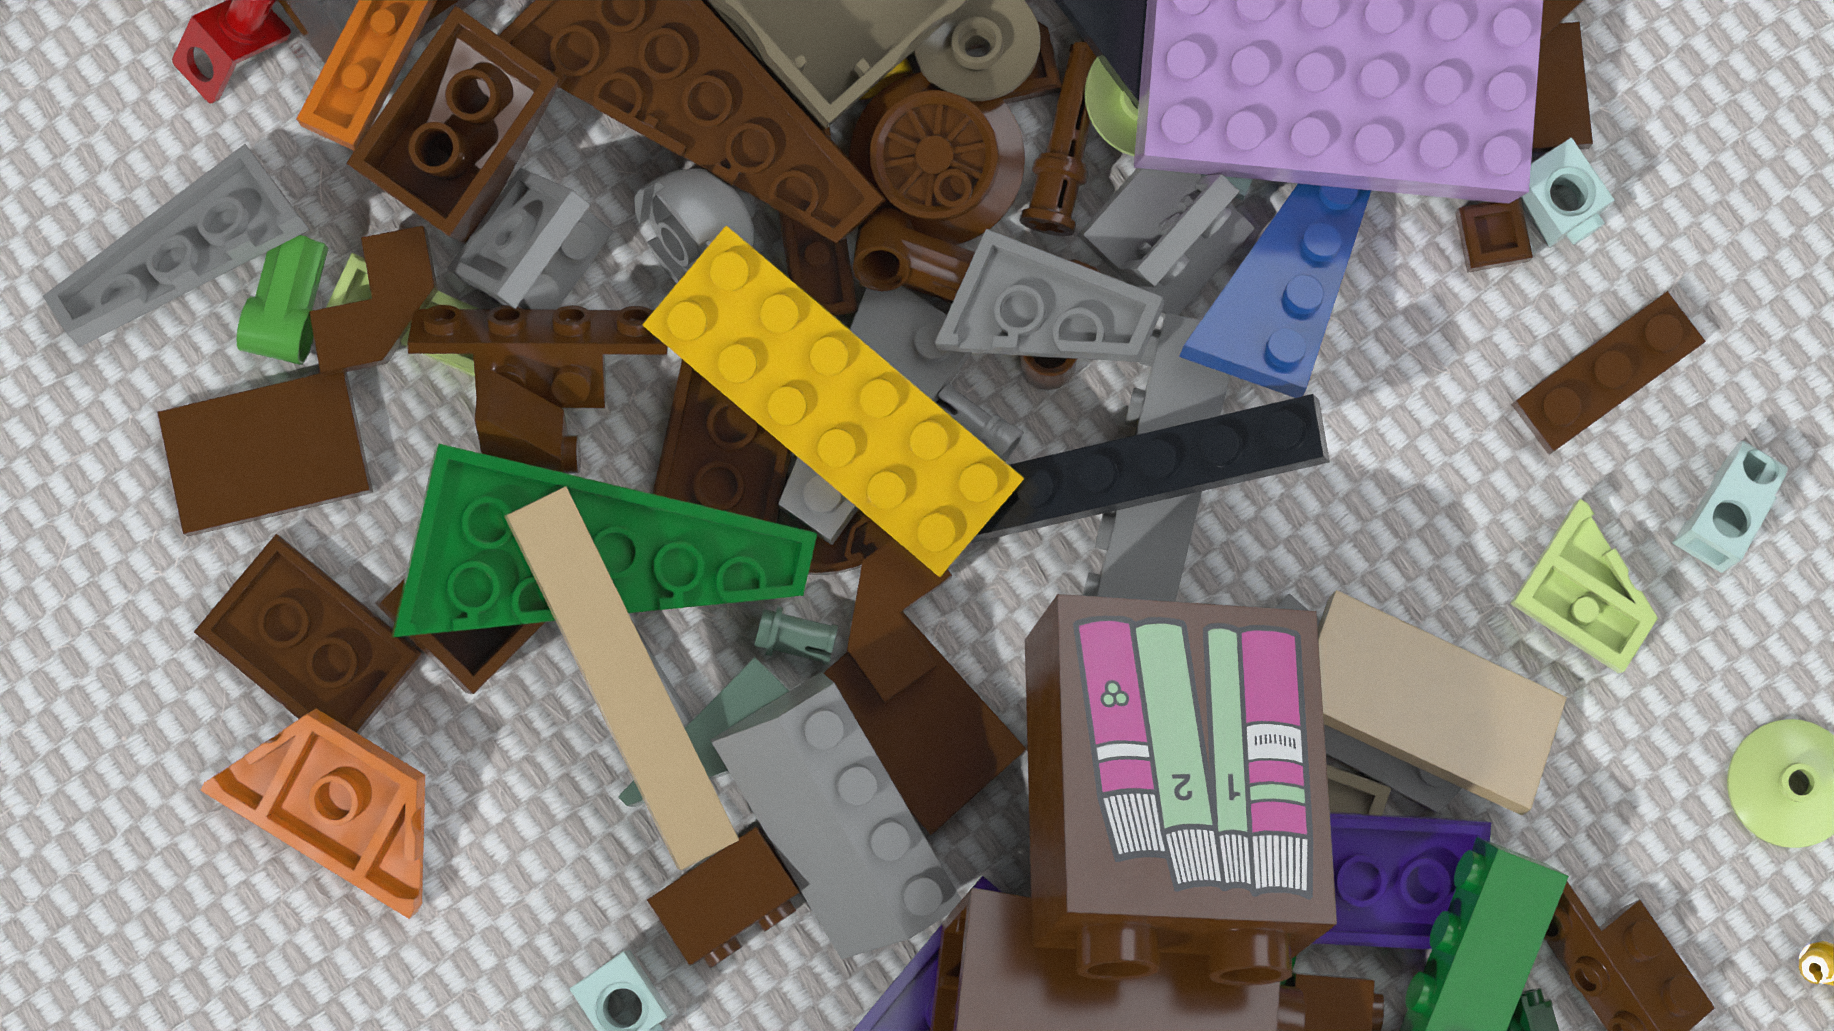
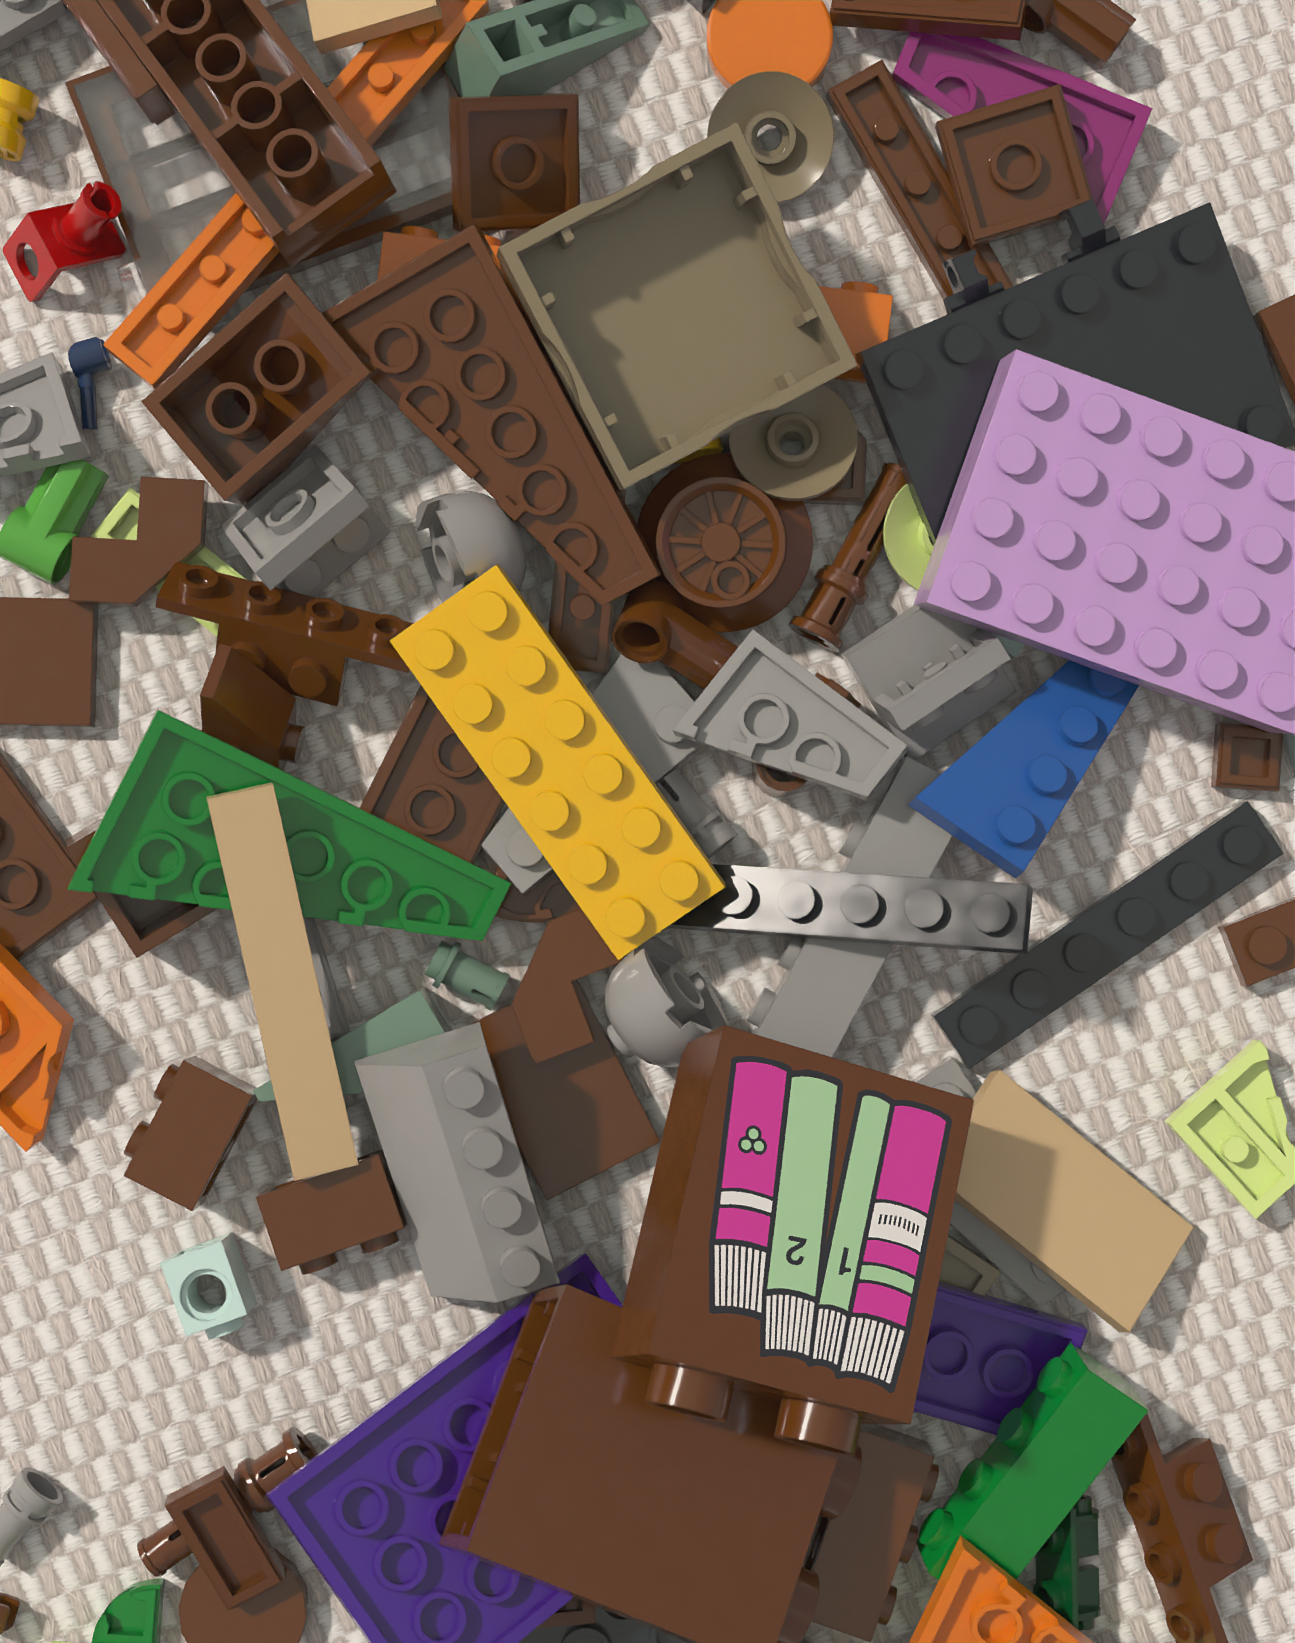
camera: 10 degrees right, 5 degrees up
none -> dark blue hand [68,337,112,429]
none -> reddish brown brick [123,1056,258,1211]
none -> light grey cylinder [605,937,729,1068]
none -> black plate [930,801,1284,1069]

